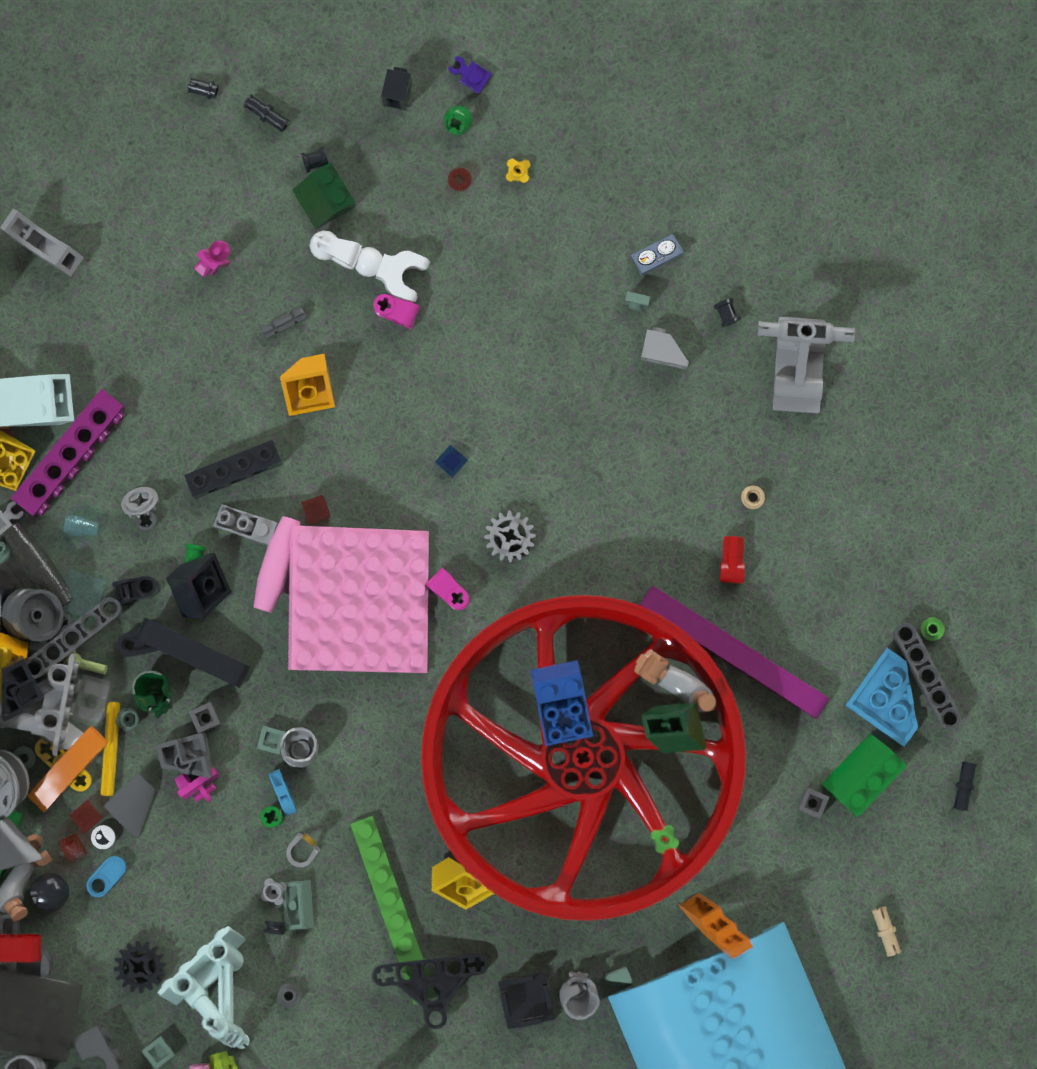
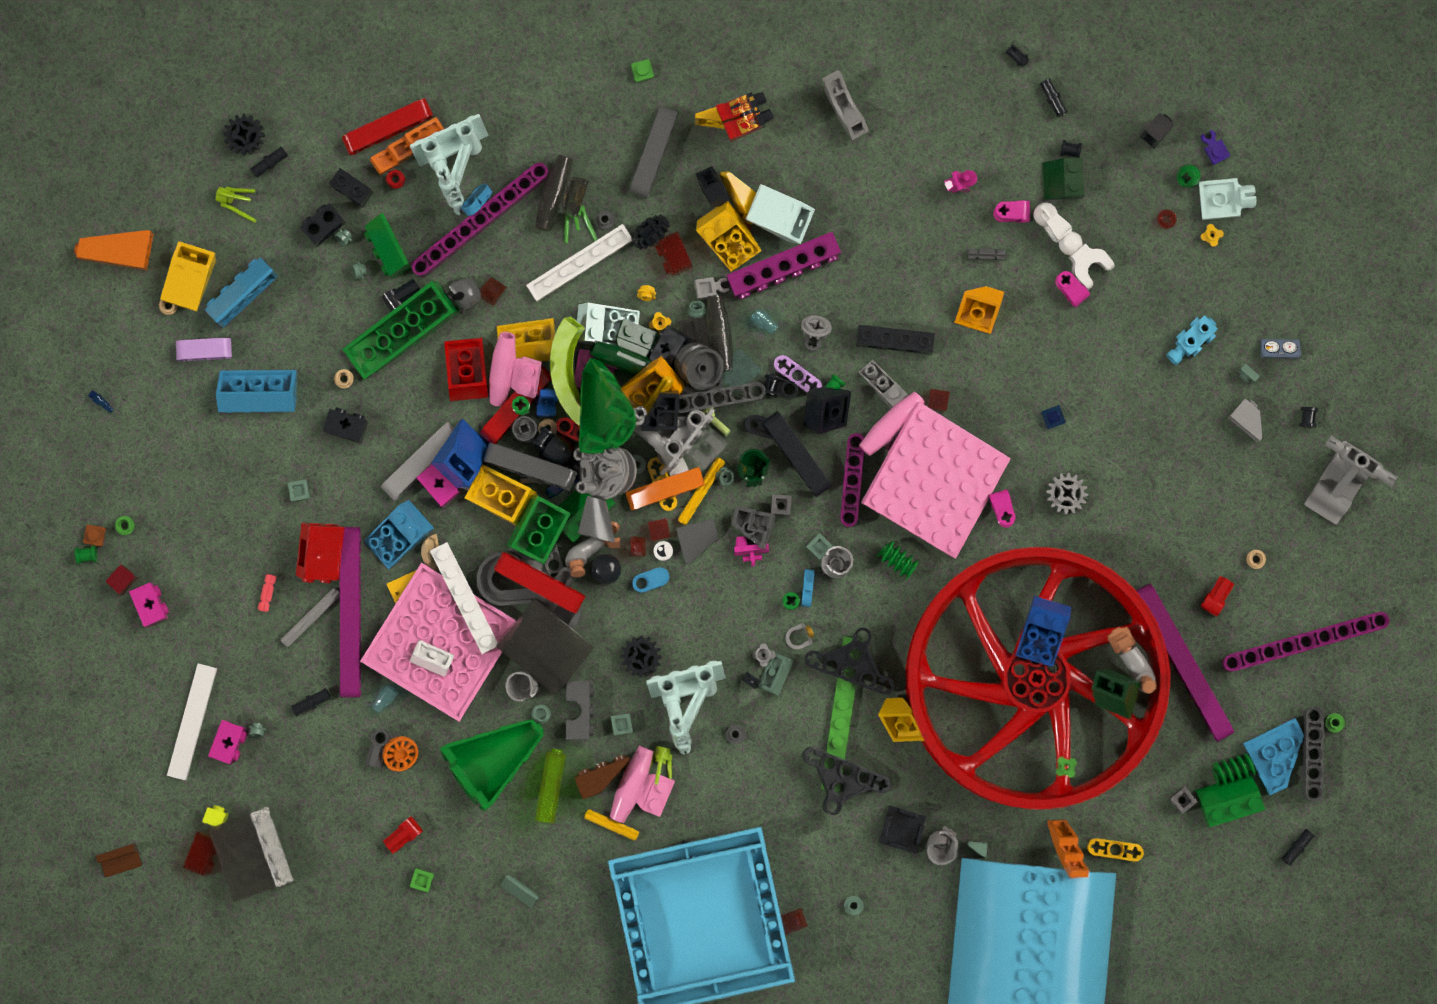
camera: 25 degrees right, 0 degrees up
tan pin [872,906,902,957] -> none
none -> lavender beam [774,355,822,393]
none -> black beam [804,627,895,695]
none -> magenta beam [840,433,864,528]
none -> green piece [876,541,919,581]
none -> dark pink piece [993,200,1030,223]
none -> yellow beam [1087,838,1144,861]
none -> medium azure brick [1166,315,1218,365]
none -> light aqua plate [1199,178,1257,220]
none -> green piece [1212,753,1255,786]
none -> magenta beam [1221,612,1389,672]

